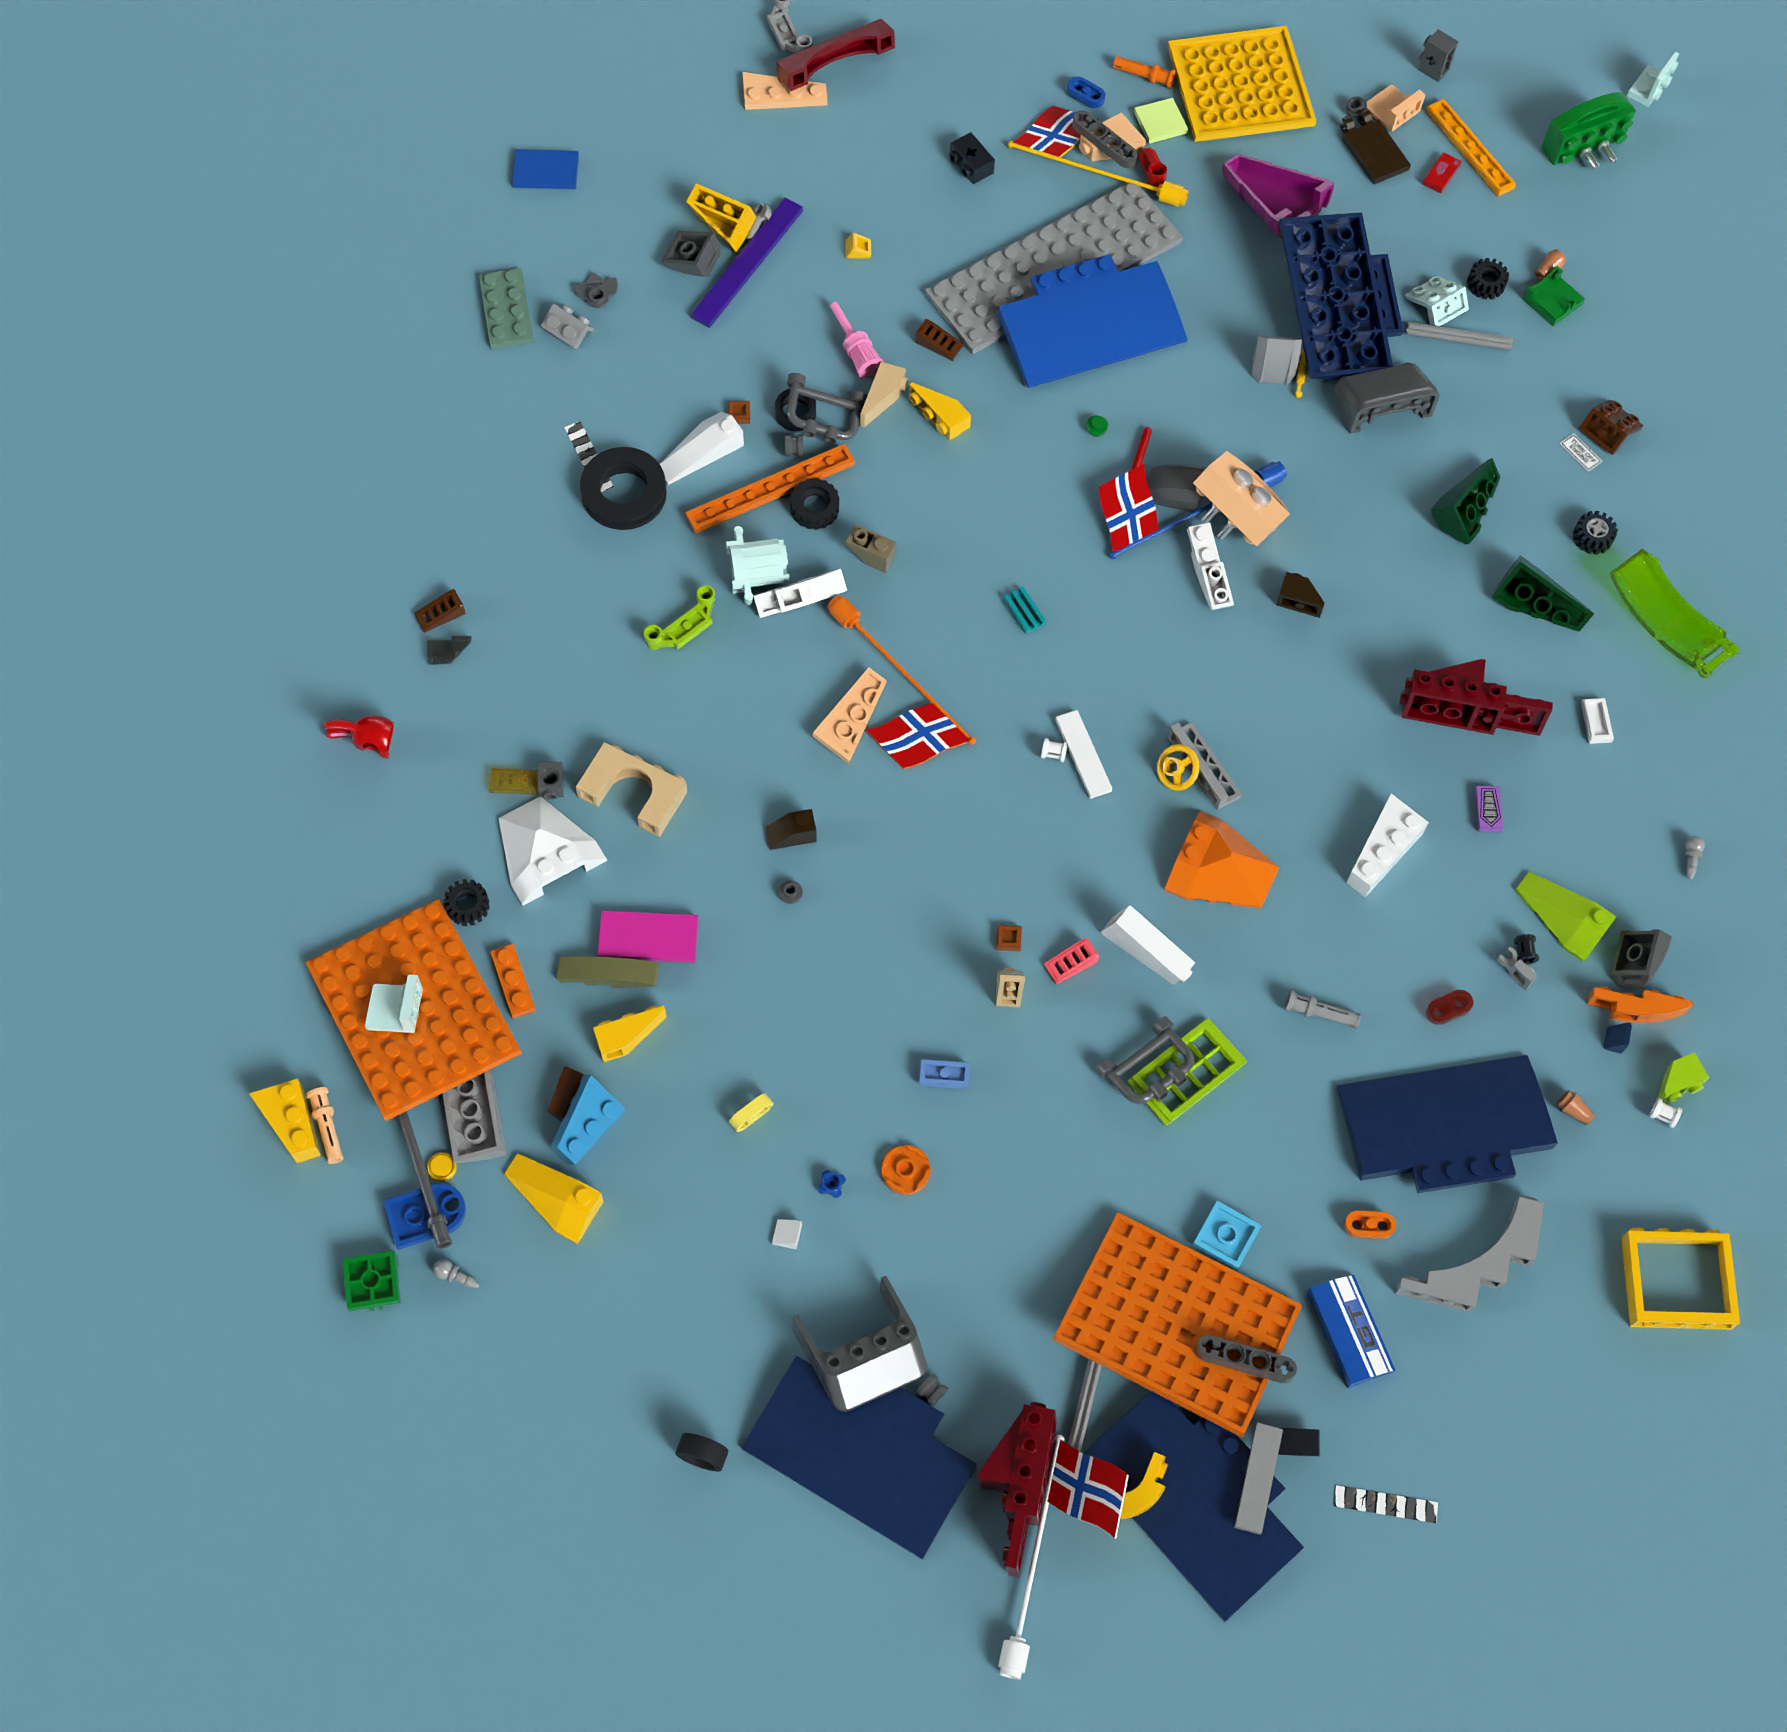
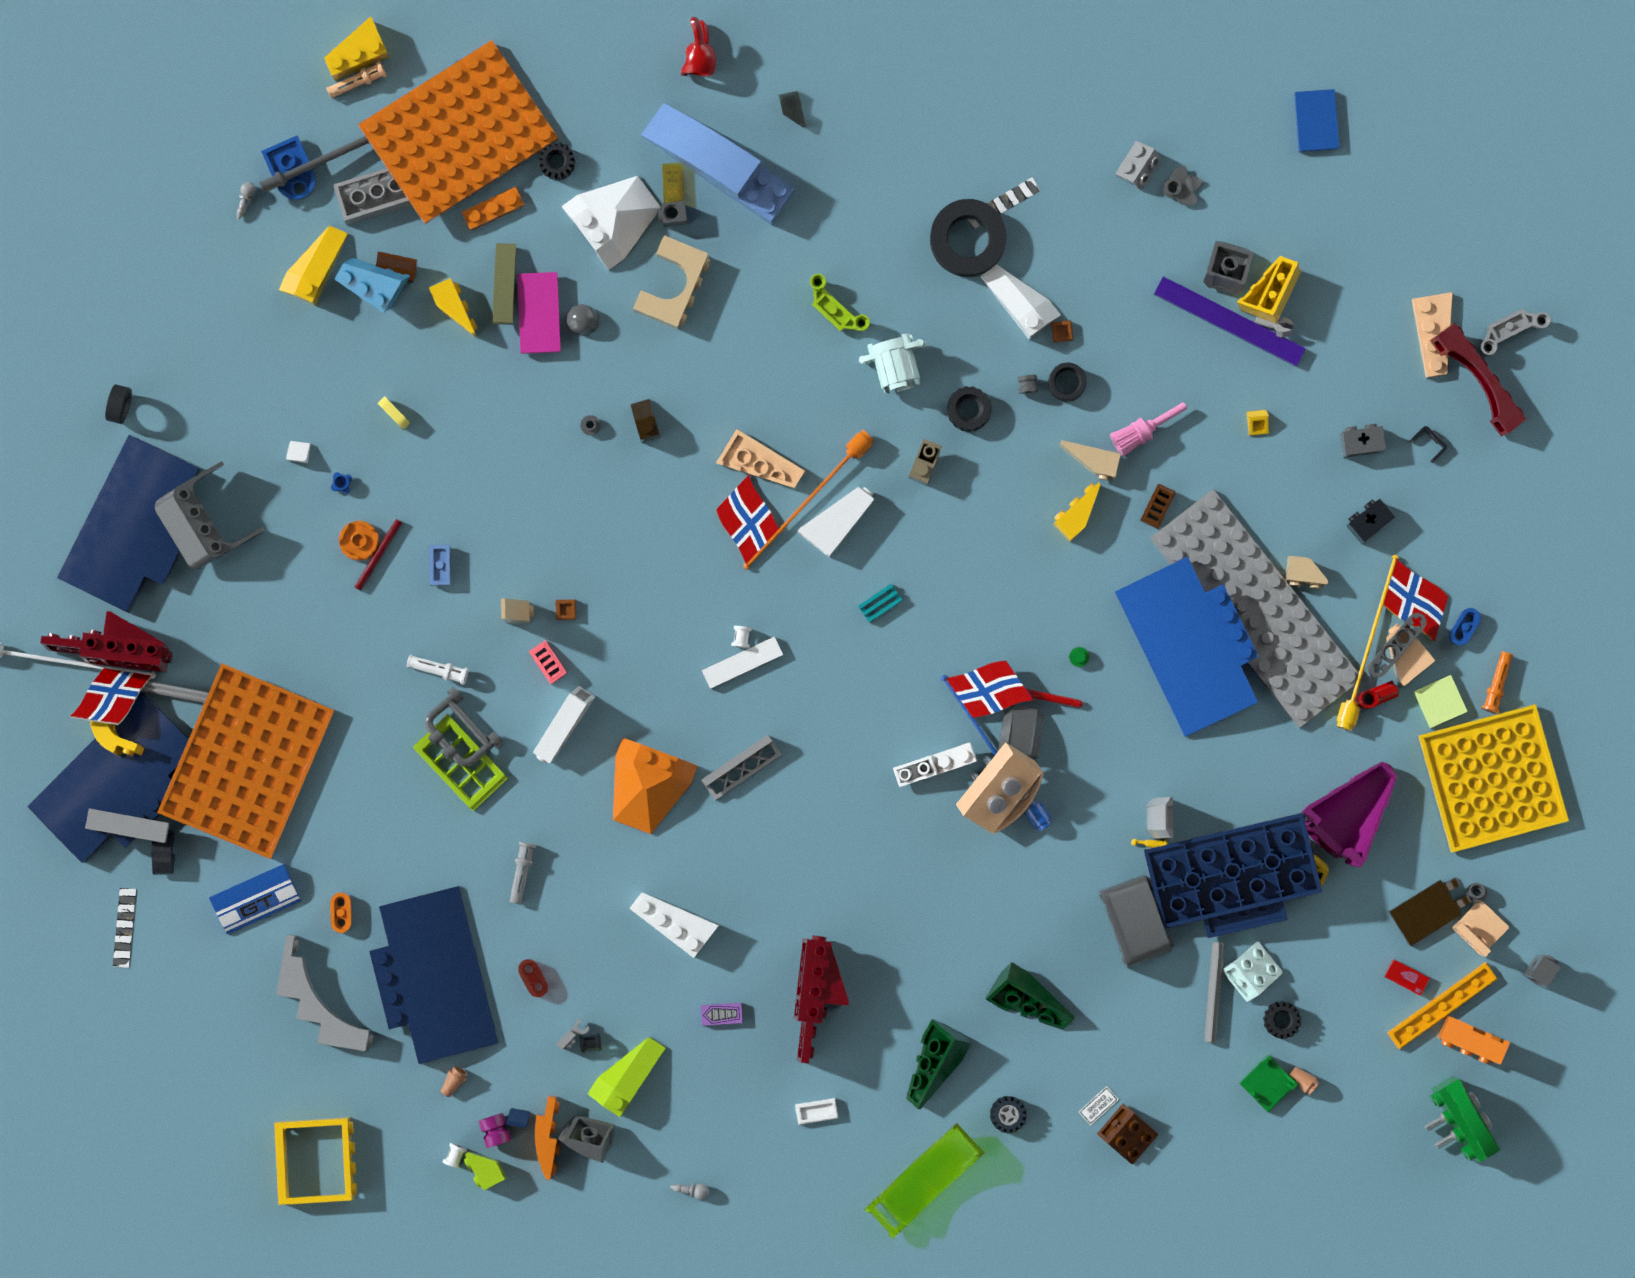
camera: 90 degrees right, 20 degrees up
green piece [343,1250,401,1312] -> none
light aqua bracket [365,975,423,1033] -> none
reddish brown slope [414,589,466,633] -> none
yellow piece [427,1152,457,1182] -> none
sand green plate [479,268,534,349] -> none
orange plate [685,444,855,534] -> none
white slope [754,568,847,618] -> none
dark grey bar [787,373,867,443] -> none
dark grey wheel [916,1374,949,1406] -> none
yellow piece [1157,744,1199,791] -> none
medium azure plate [1193,1201,1262,1270] -> none
dark grey beam [1195,1335,1297,1383] -> none
dark brown slope [1276,572,1325,618] -> none
light aqua bracket [1627,52,1679,107] -> none
none -> dark red bar [354,519,402,591]
none -> white pin [406,655,469,685]
none -> magenta wheel [478,1113,512,1148]
none -> dark grey hair [566,304,599,336]
none -> medium blue slope [641,103,794,226]
none -> white slope [798,487,874,558]
none -> tan slope [1285,556,1328,589]
none -> dark grey brick [1340,424,1386,458]
none -> black piece [1409,426,1447,463]
none -> orange wedge [1437,1016,1510,1065]

